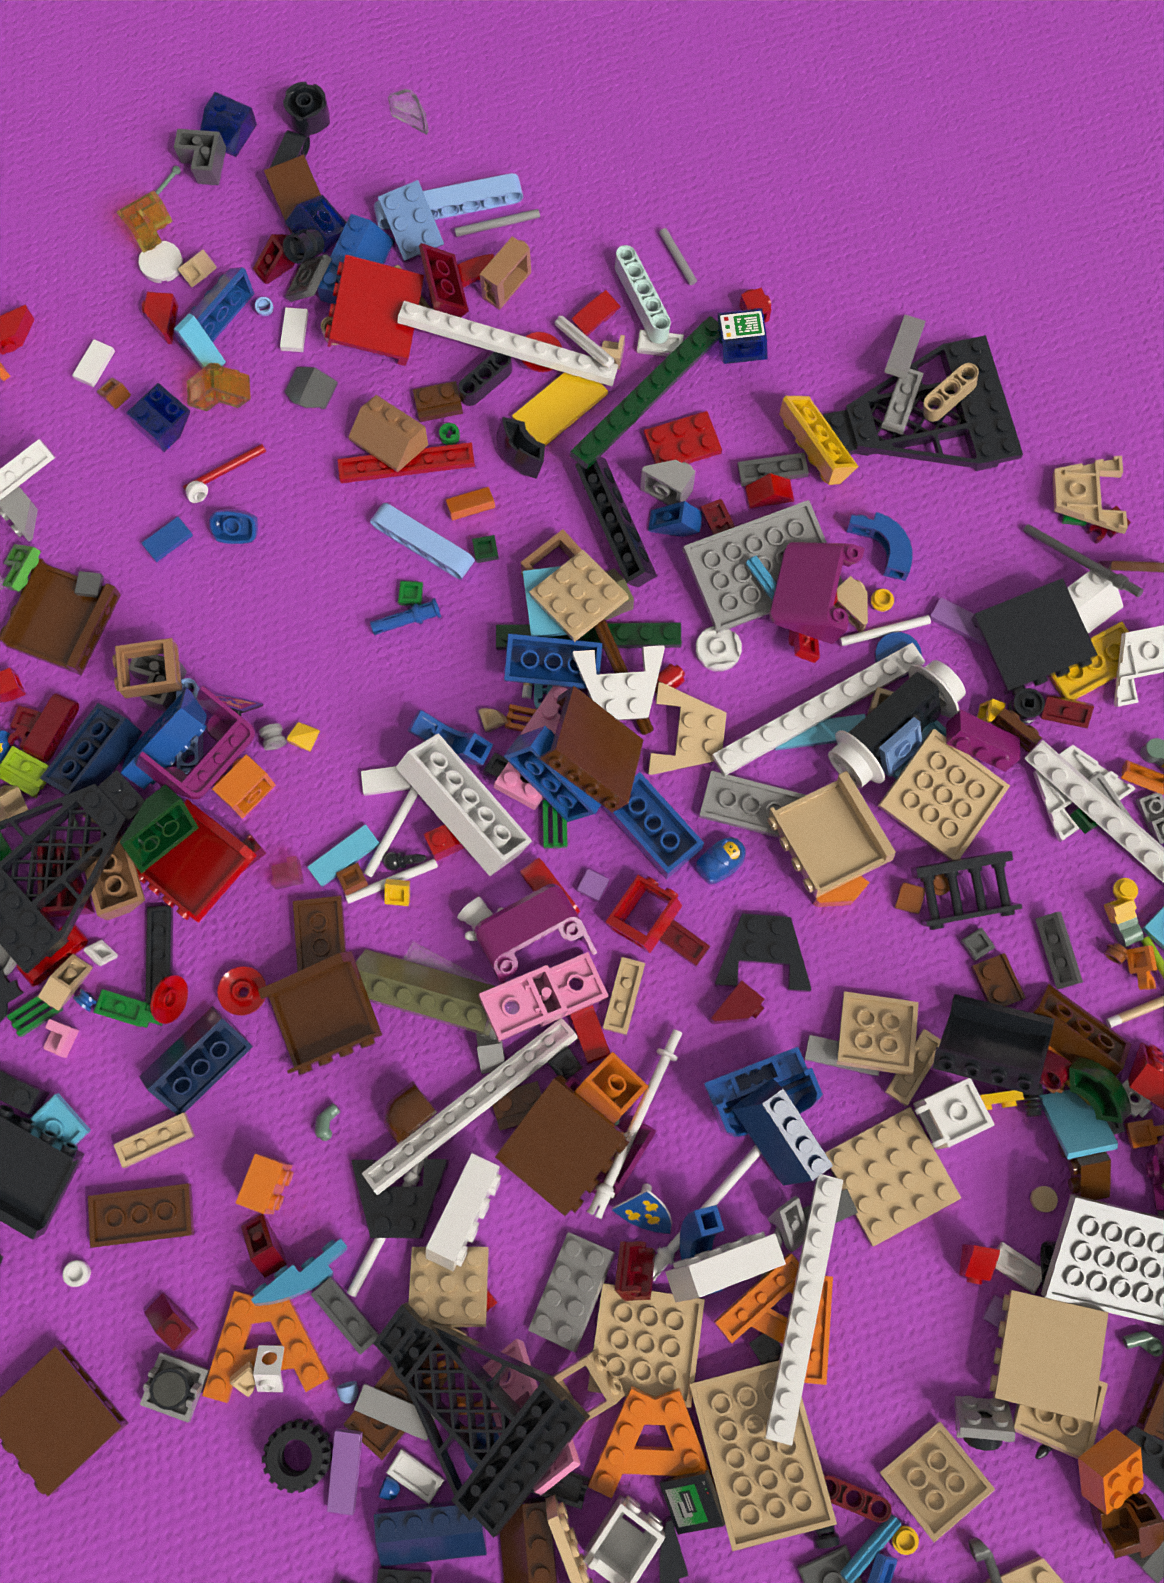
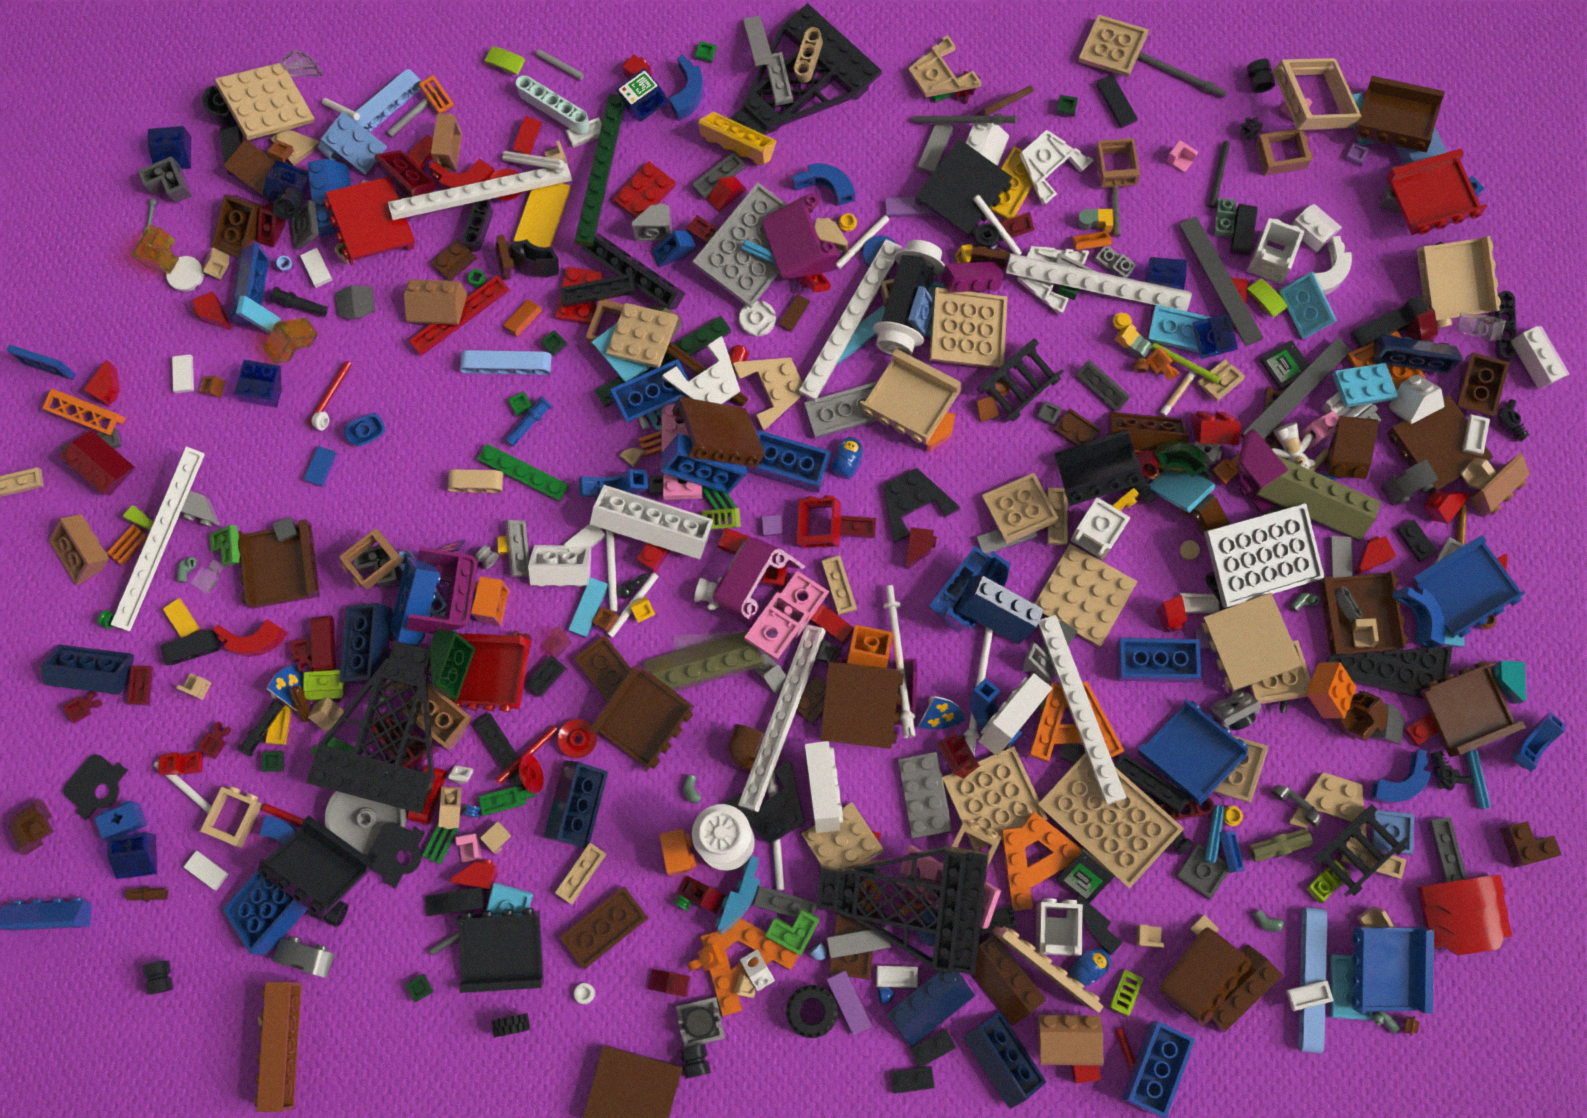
camera: 30 degrees left, 0 degrees up
none -> reddish brown slope [211,194,264,257]
none -> tan plate [215,62,315,140]
none -> dark orange plate [267,140,294,163]
none -> tan wing [270,130,319,166]
none -> black pin [270,287,328,317]
none -> white bar [322,98,360,120]
none -> orange tile [418,75,454,114]
none -> red arch [429,158,495,190]
none -> tan beam [448,469,503,493]
none -> red slope [450,859,498,890]
none -> green plate [477,443,569,502]
none -> tan panel [480,821,511,854]
none -> lime slope [484,46,525,75]
none -> reddish brown plate [495,235,514,280]
none -> red bar [495,725,559,785]
none -> light grey tile [505,520,530,577]
none -> black plate [526,655,567,698]
none -> white slope [528,545,591,586]
none -> red plate [555,267,603,325]
none -> black plate [561,274,636,307]
none -> blue arch [669,54,704,121]
none -> green bush [673,894,693,912]
none -> black wheel [679,1044,711,1079]
none -> orange plate [687,943,724,972]
none -> white brick [692,804,754,871]
none -> green tile [695,41,717,63]
none -> lime slope [702,508,741,529]
none -> red panel [761,566,788,589]
none -> bright green plate [766,909,820,956]
none -> reddish brown piece [779,294,811,332]
none -> light grey tile [917,123,954,174]
none -> white bar [973,194,1022,255]
none -> black tile [1114,753,1191,814]
none -> blue brick [1117,638,1201,682]
none -> blue panel [1138,699,1248,806]

